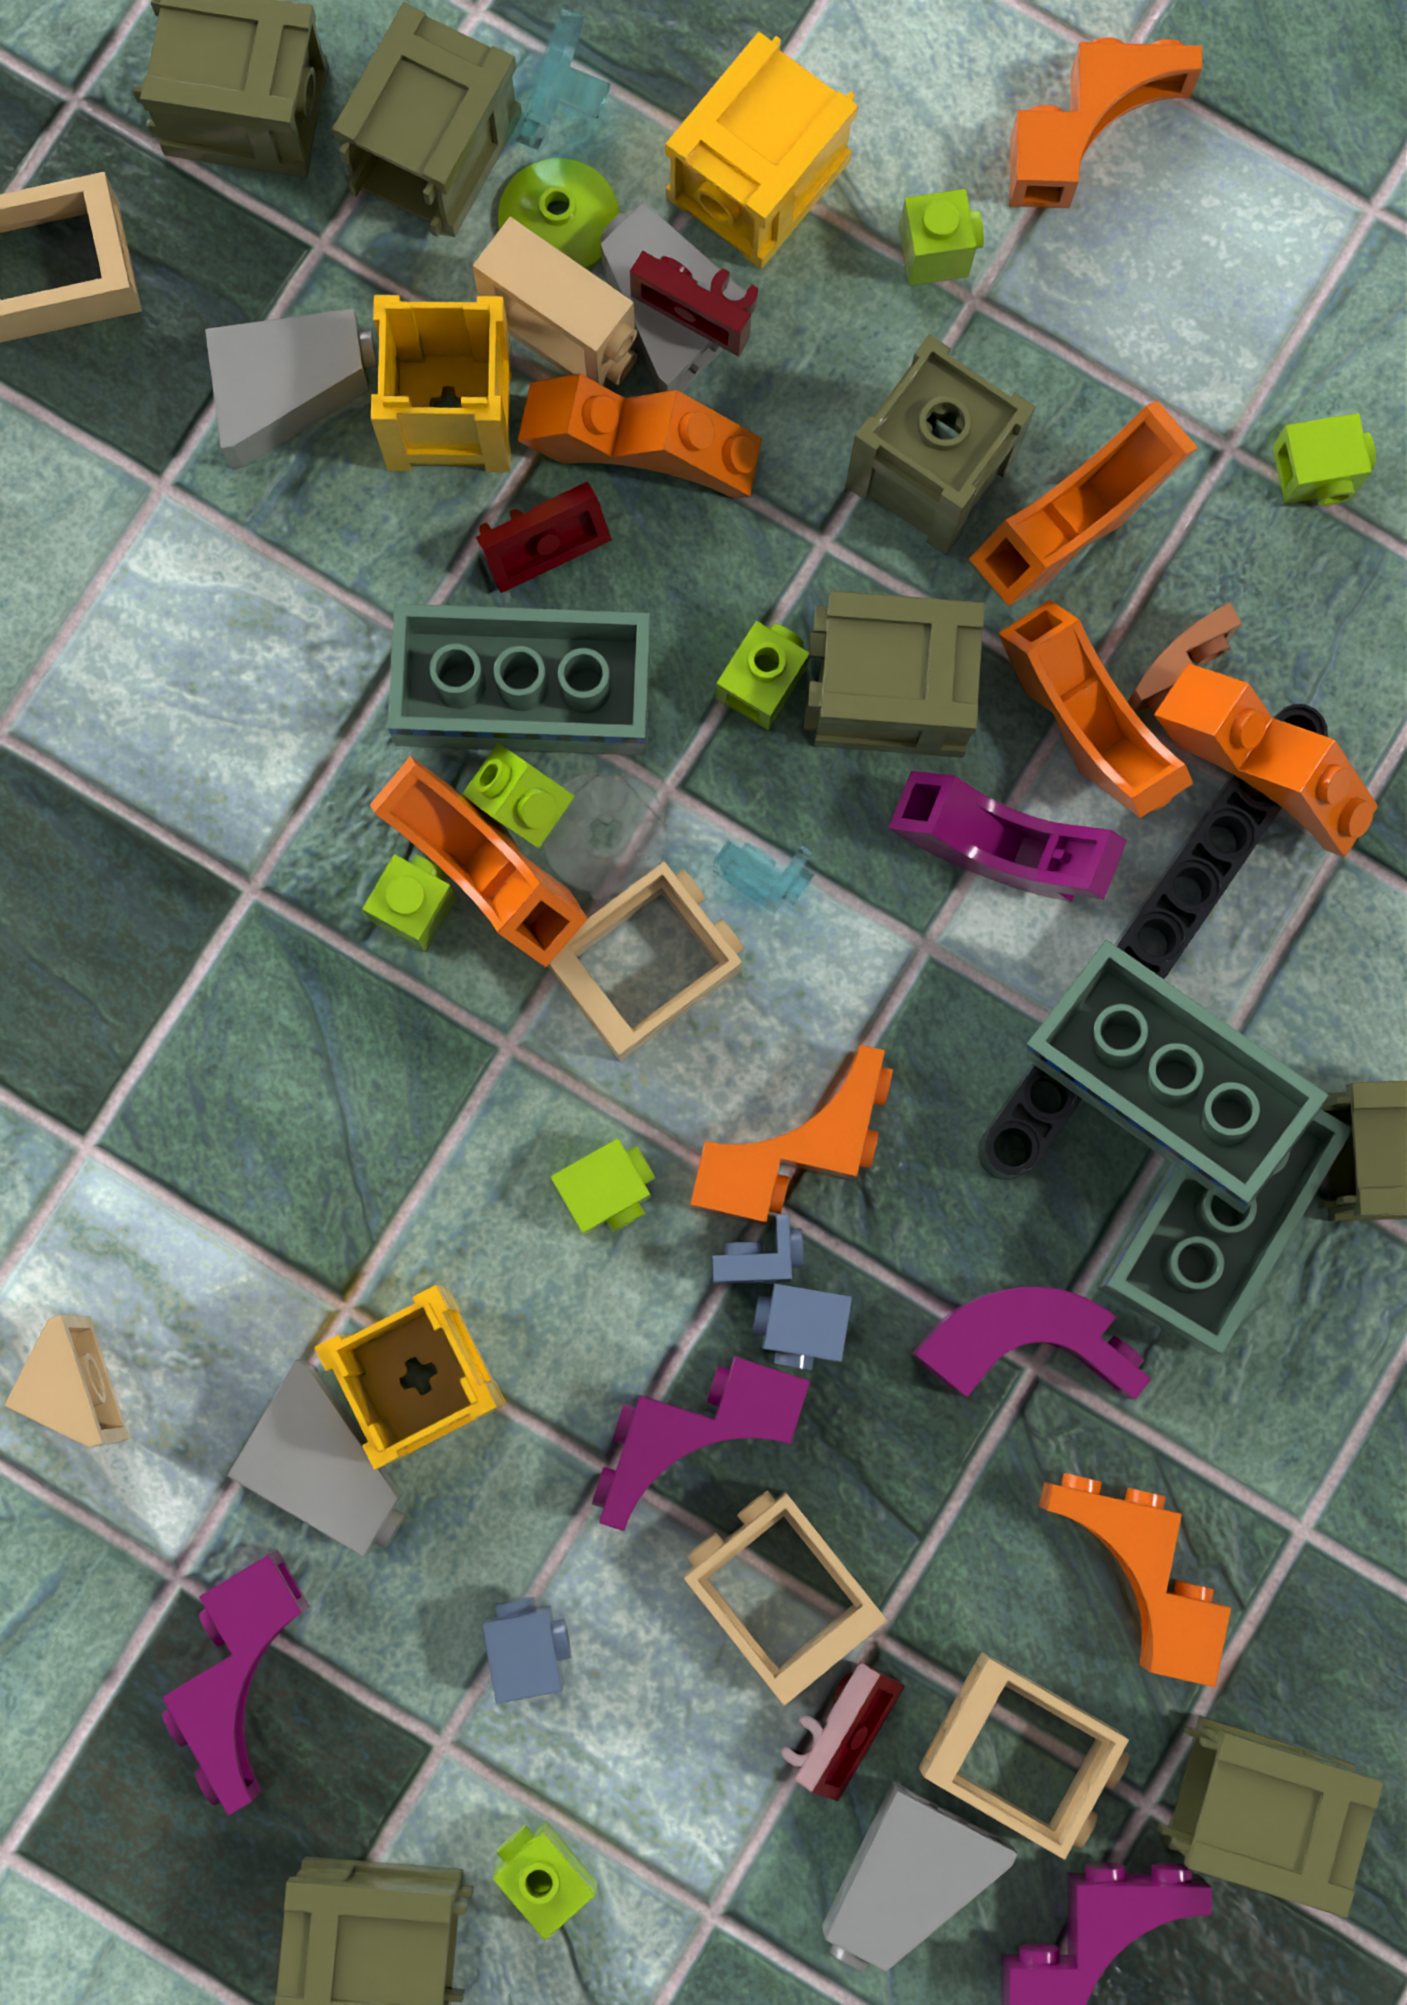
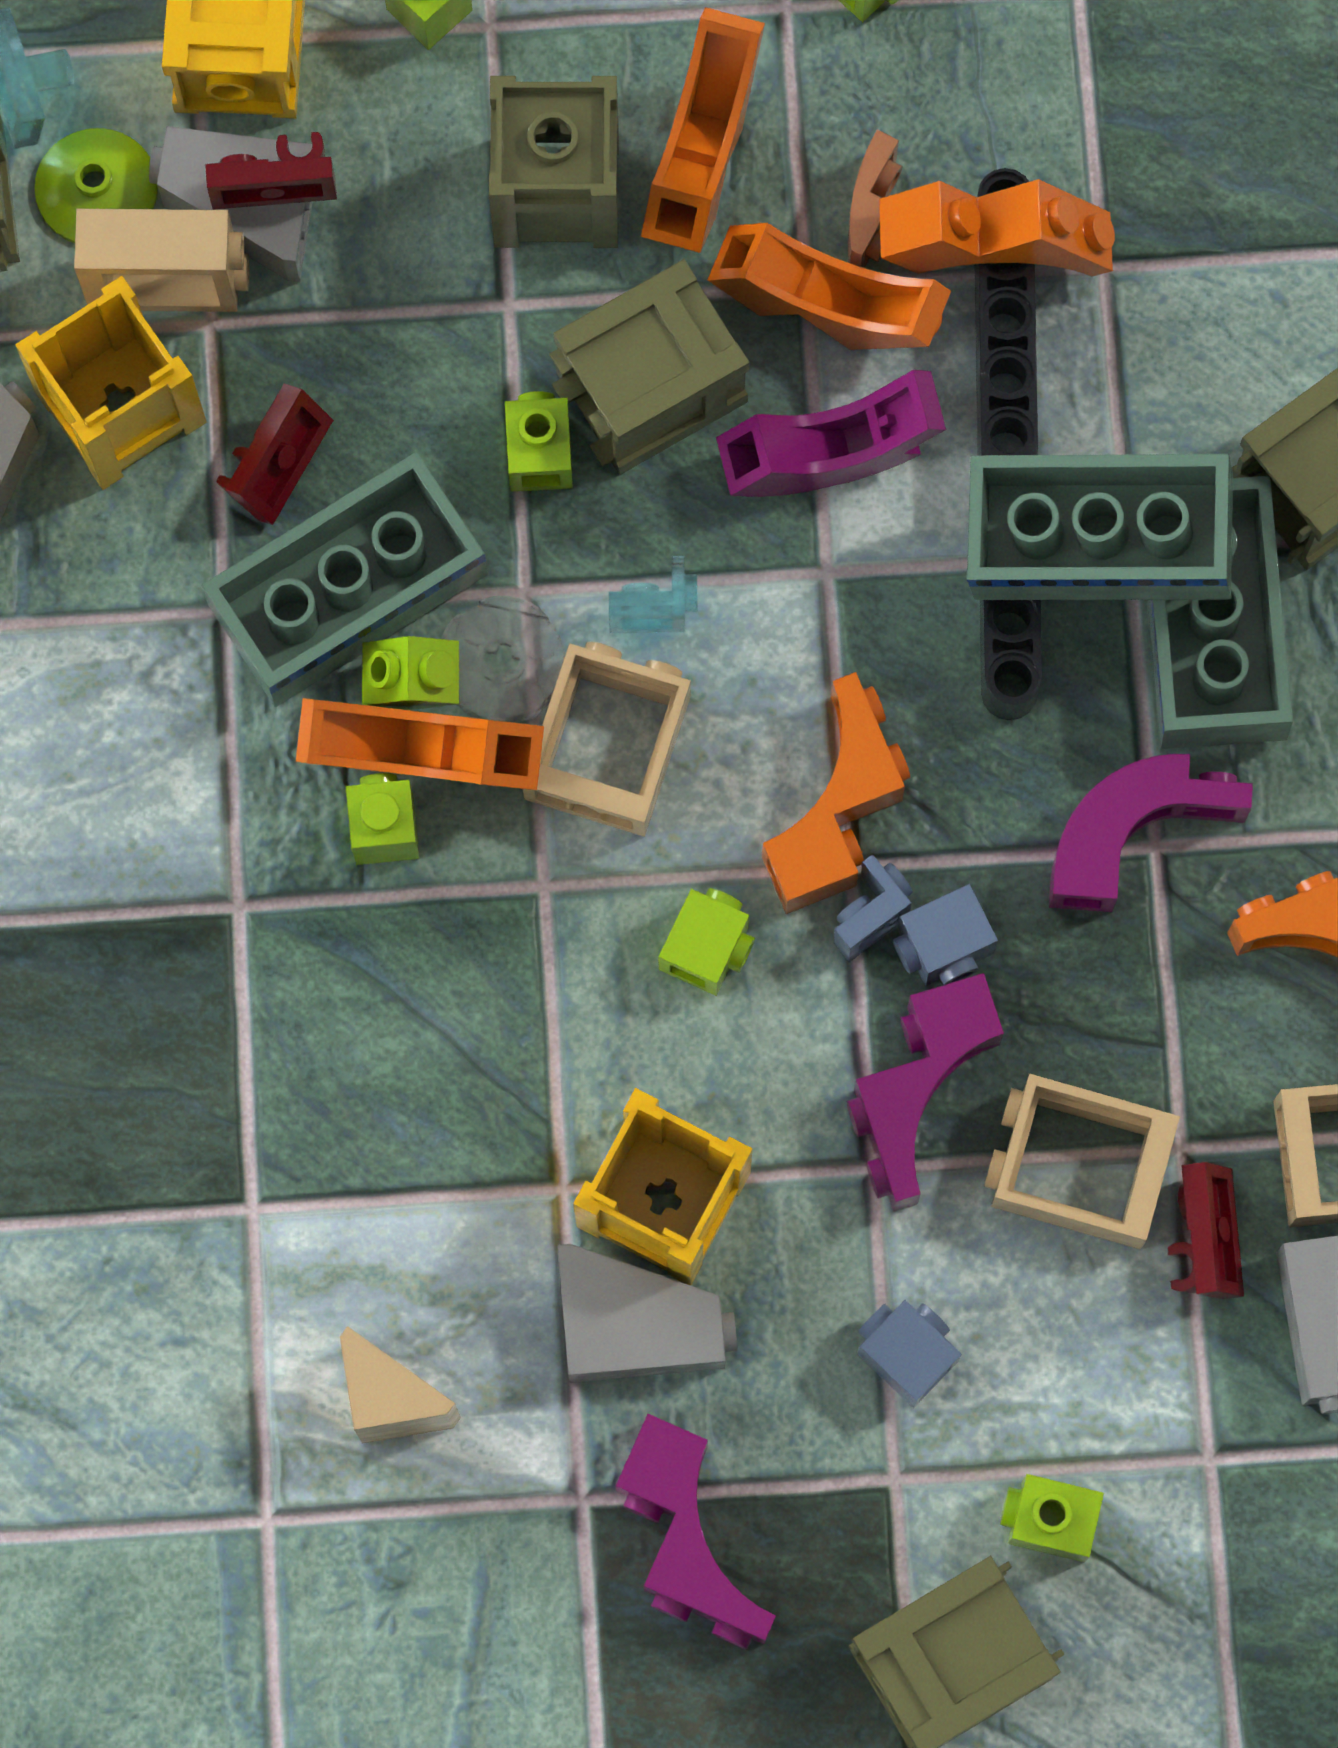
camera: 30 degrees left, 5 degrees down
orange arch [518,374,762,499] -> none

